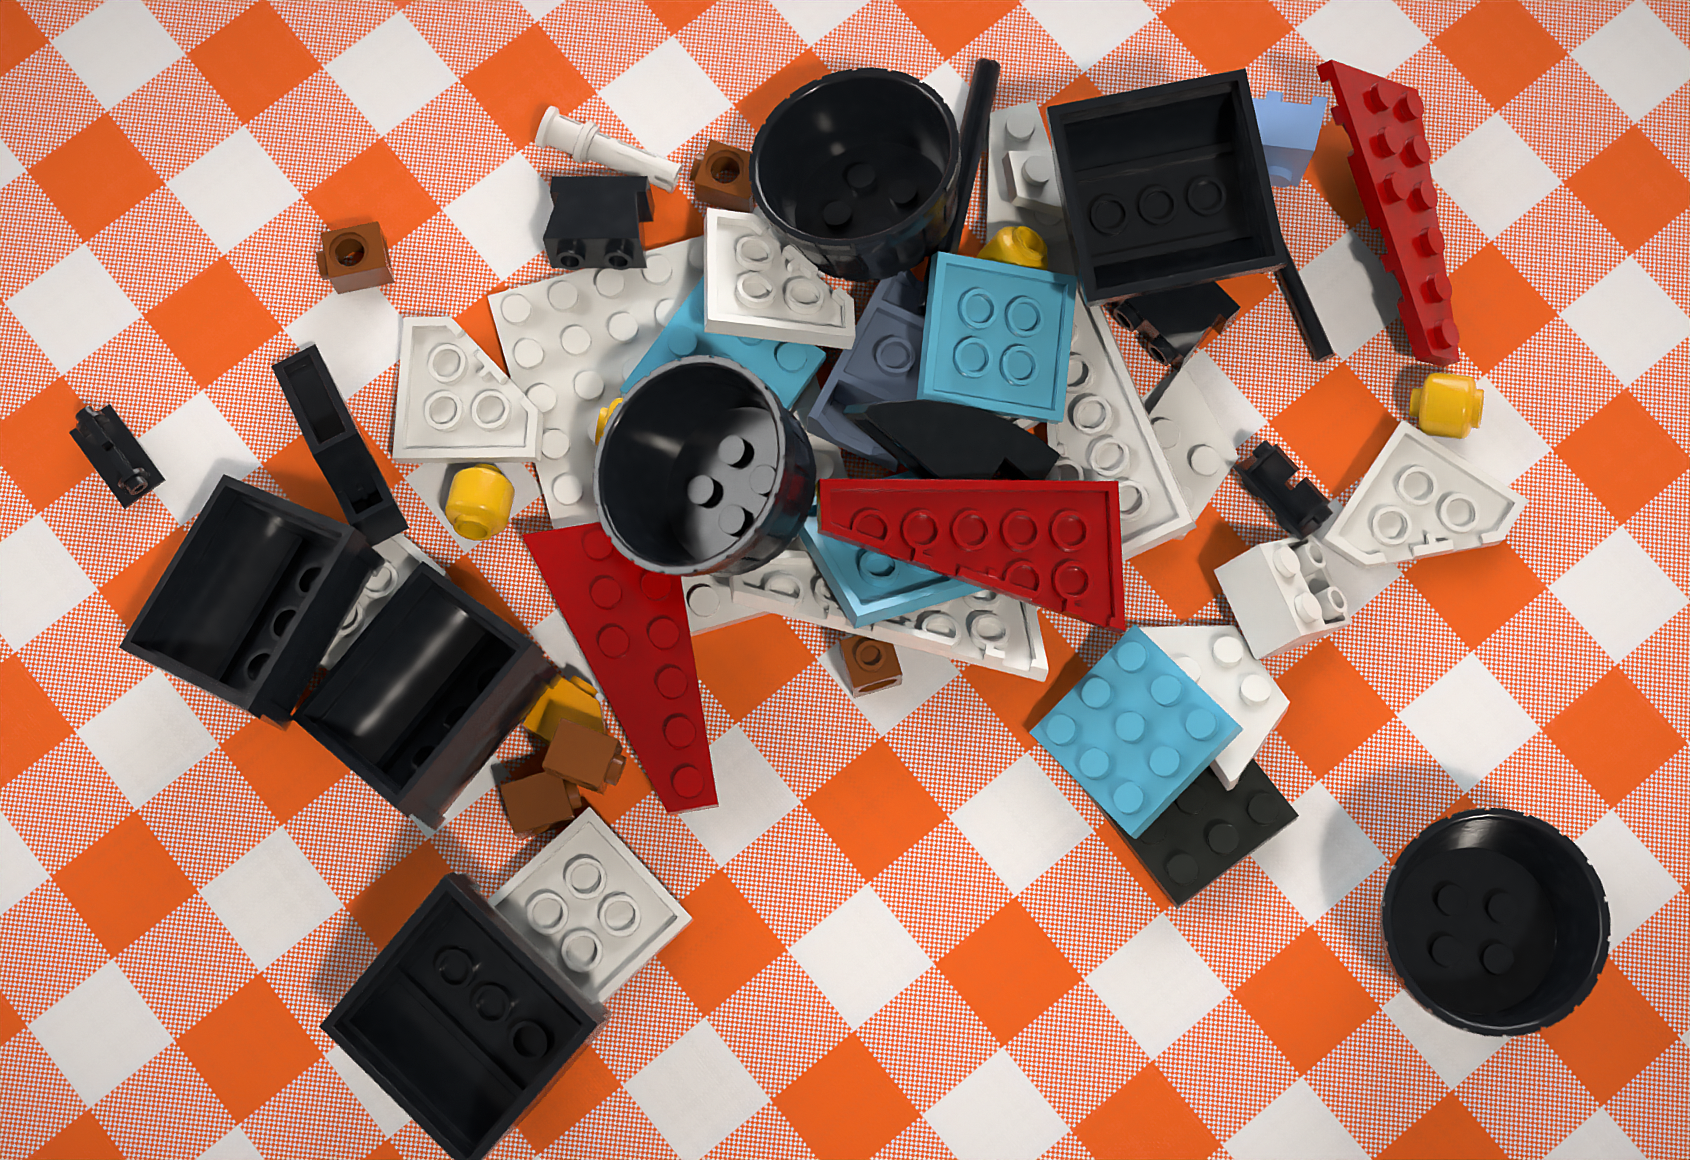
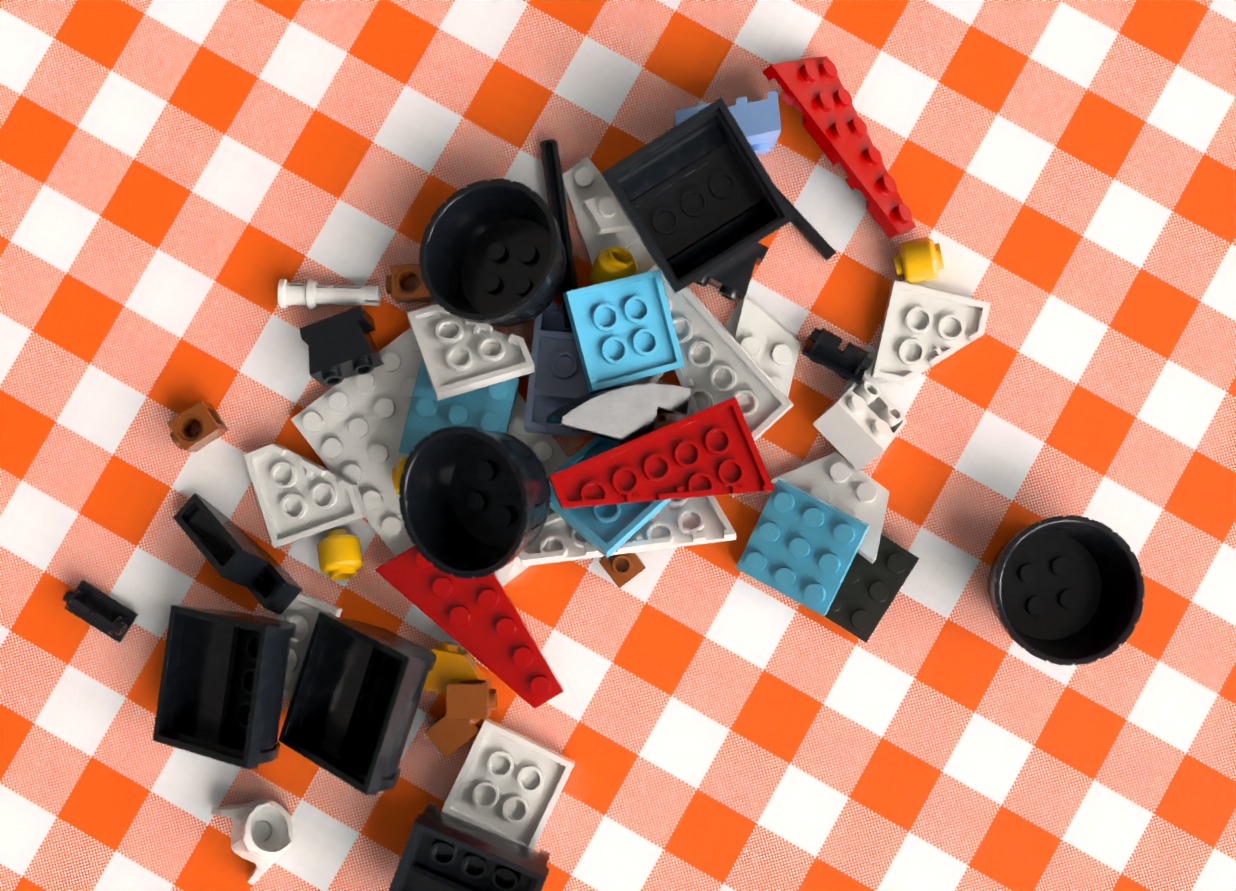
camera: 15 degrees left, 10 degrees up
none -> white helmet [211,800,293,885]

